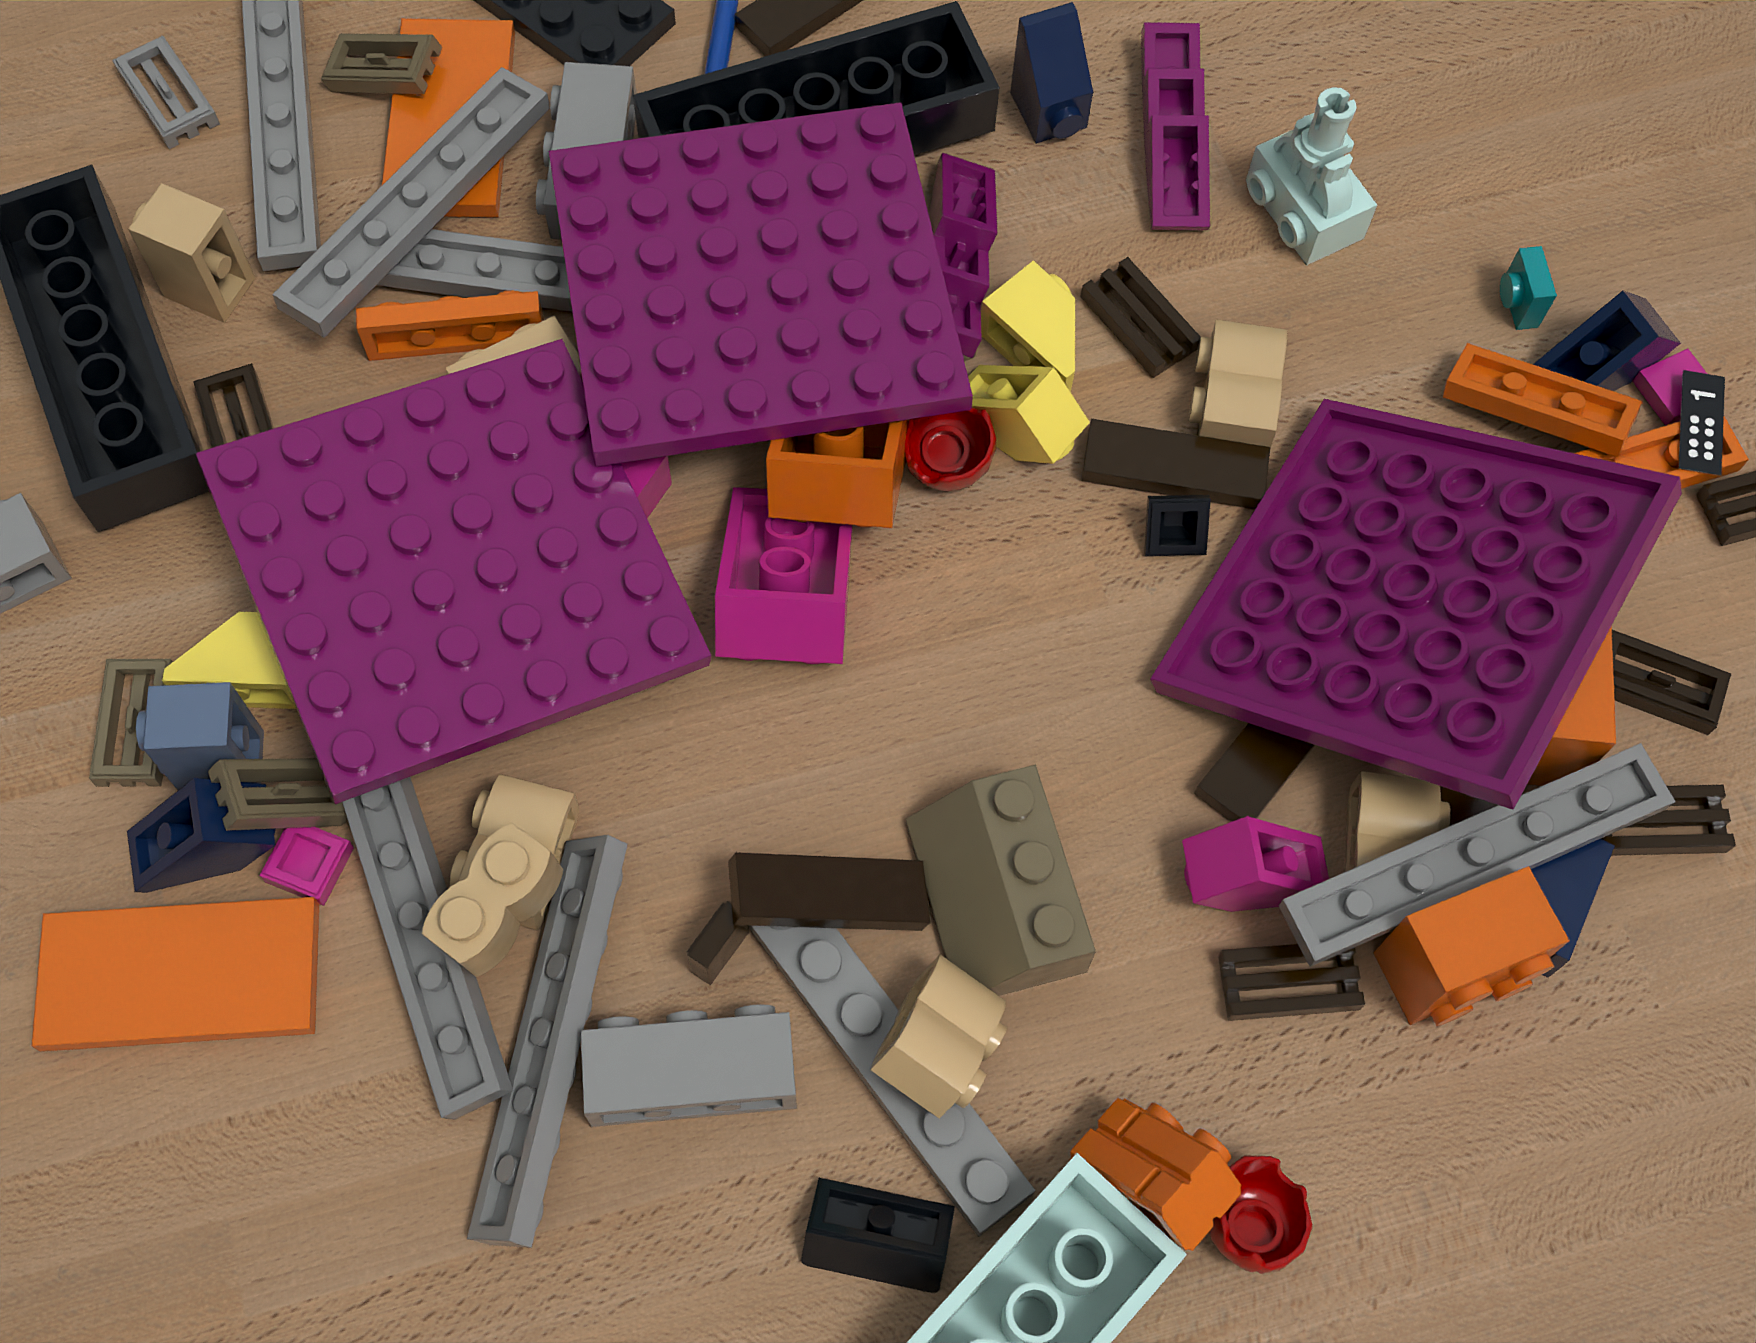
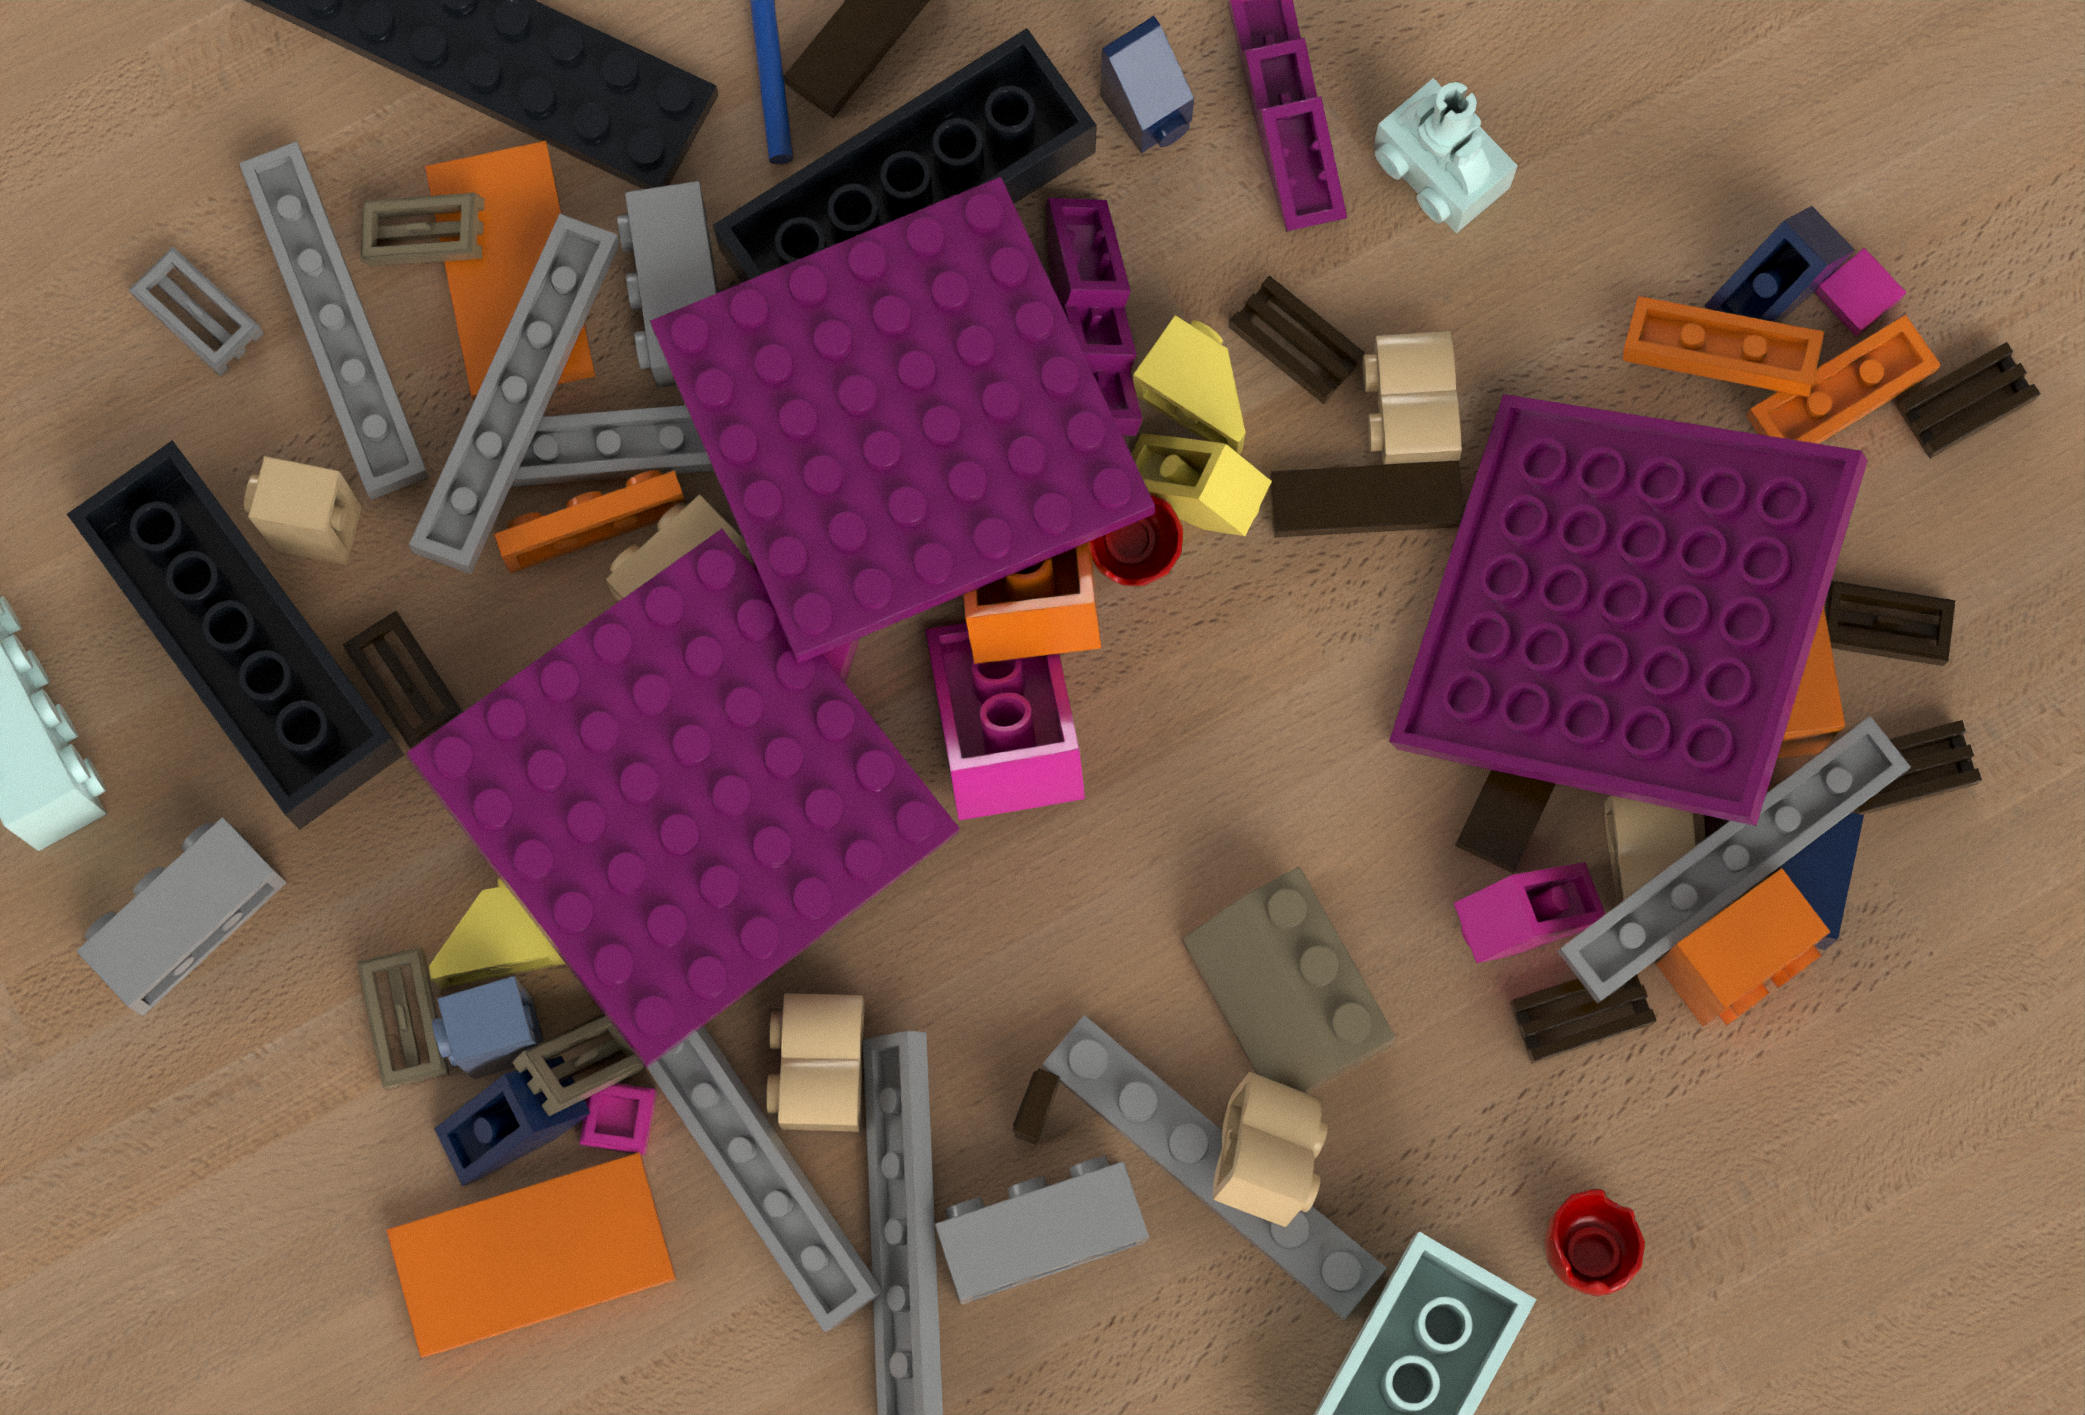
camera: 10 degrees left, 10 degrees up
tan brick [422,823,563,977] -> none
dark brown tile [728,852,931,931] -> none
black slope [801,1177,955,1293] -> none
orange brick [1070,1098,1241,1251] -> none
black slope [1144,495,1211,556] -> none
teal plate [1500,246,1557,330] -> none
black sticker [1679,370,1725,476] -> none

